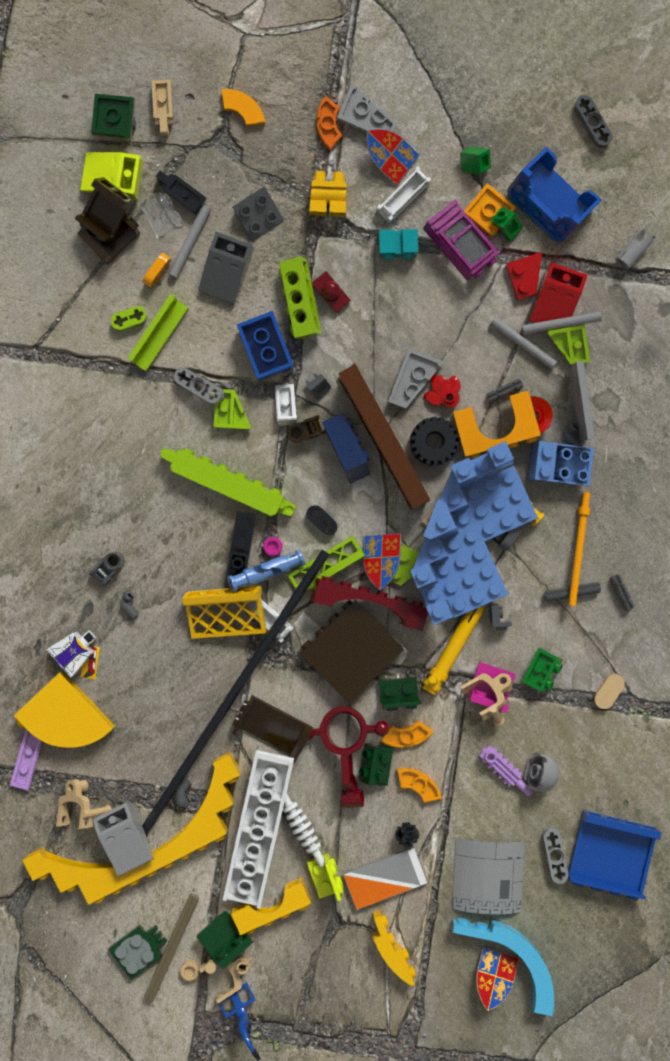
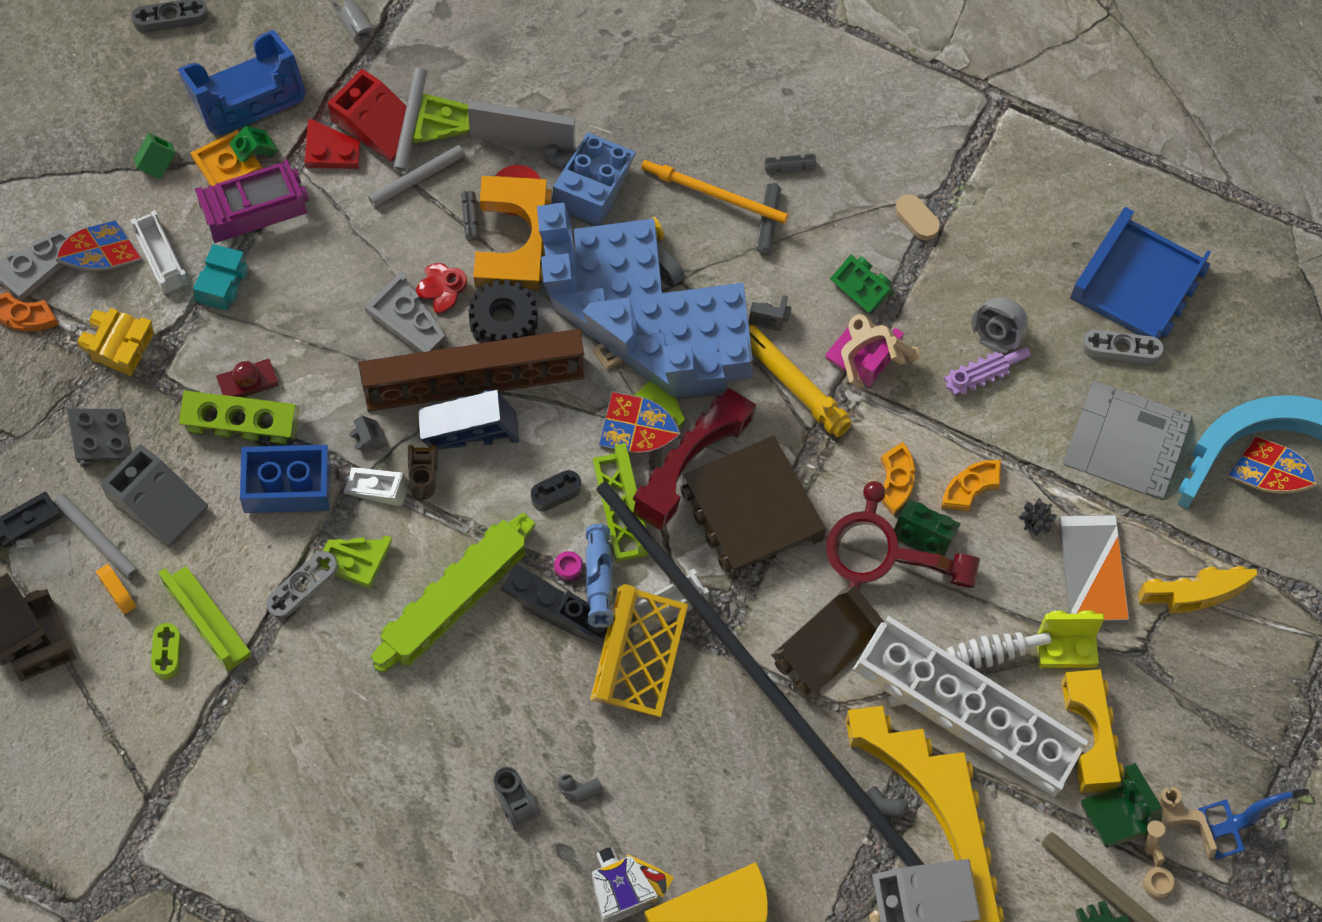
camera: 80 degrees left, 25 degrees down
dark green bracket [378,677,421,711] -> none

